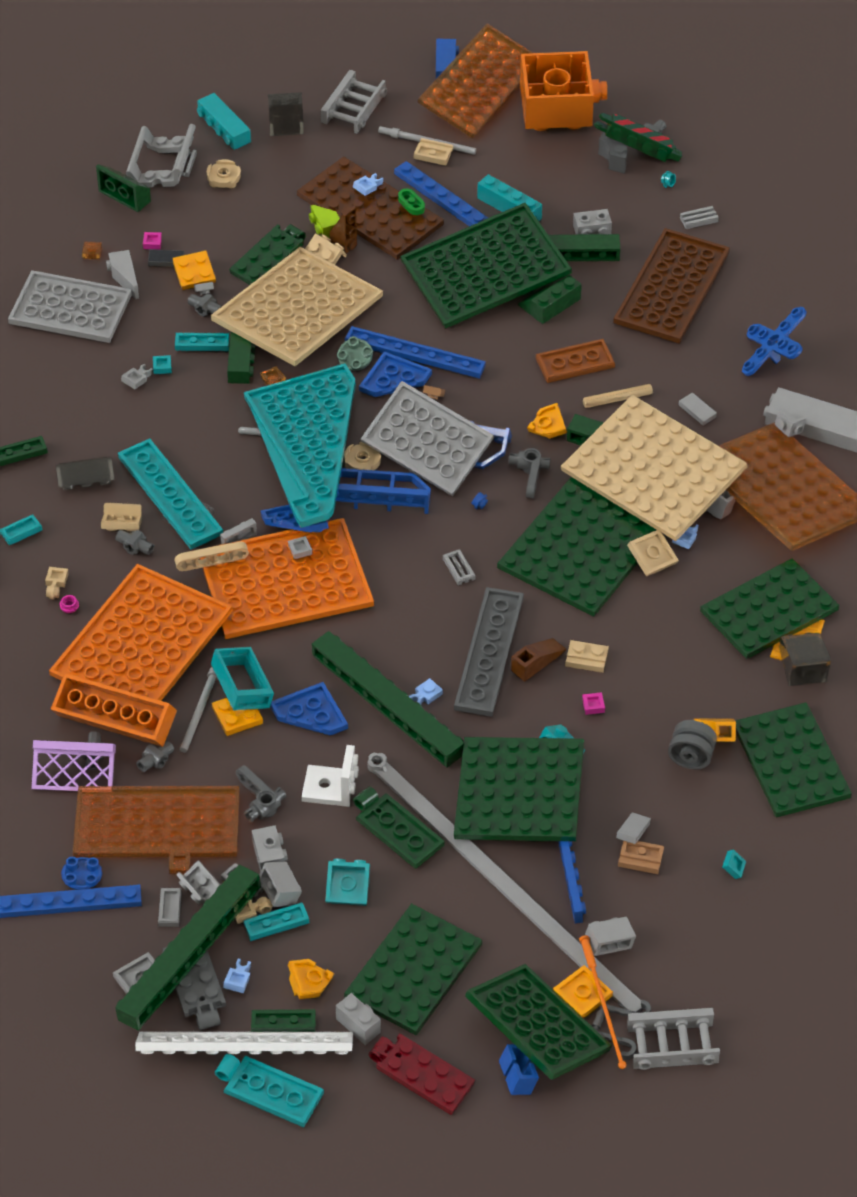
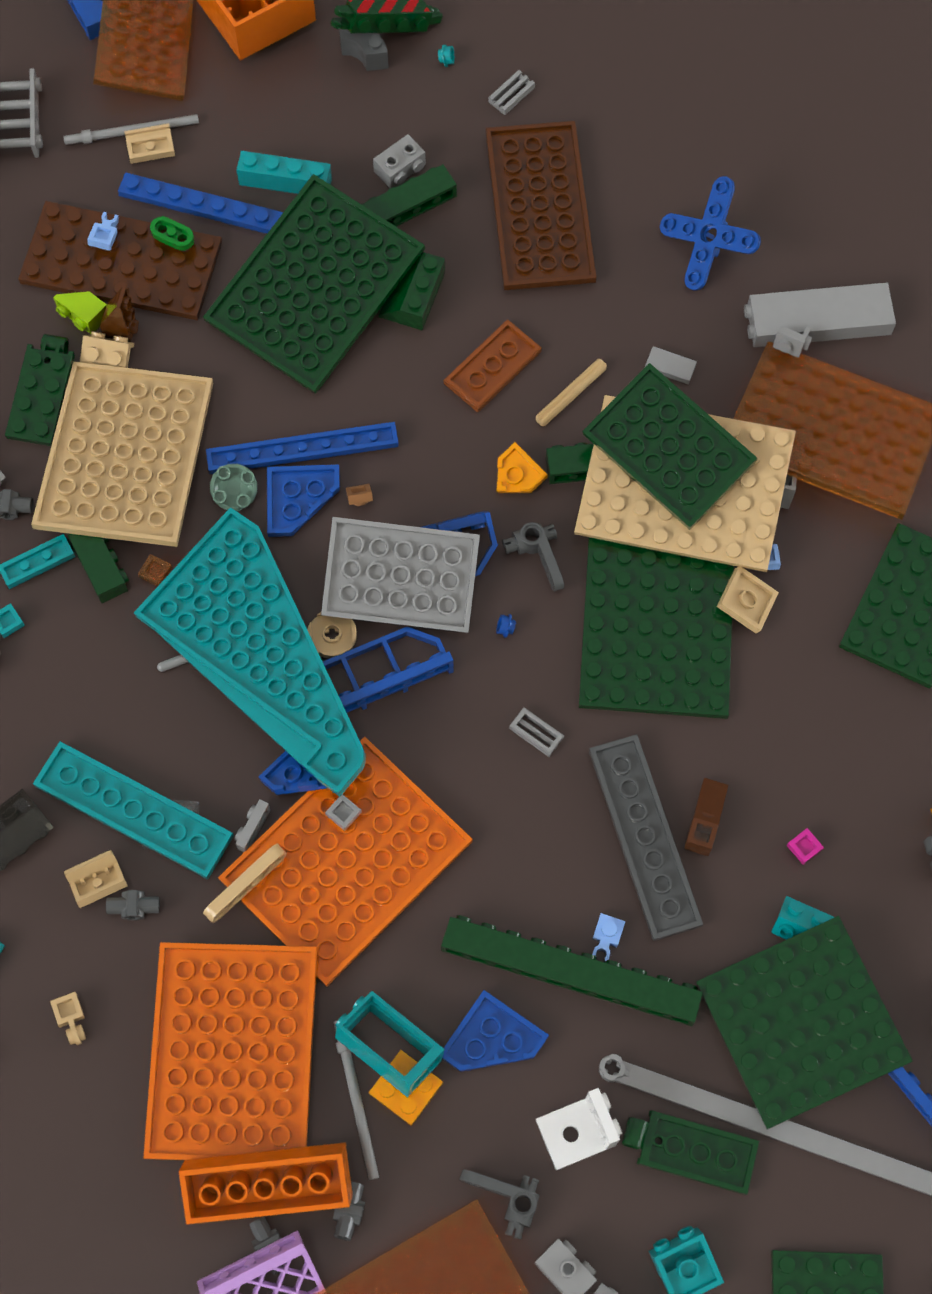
camera: 30 degrees left, 20 degrees up
dark pink plate [60,595,79,613] -> none
tan plate [565,640,609,673] -> none
none -> dark green plate [582,363,758,530]

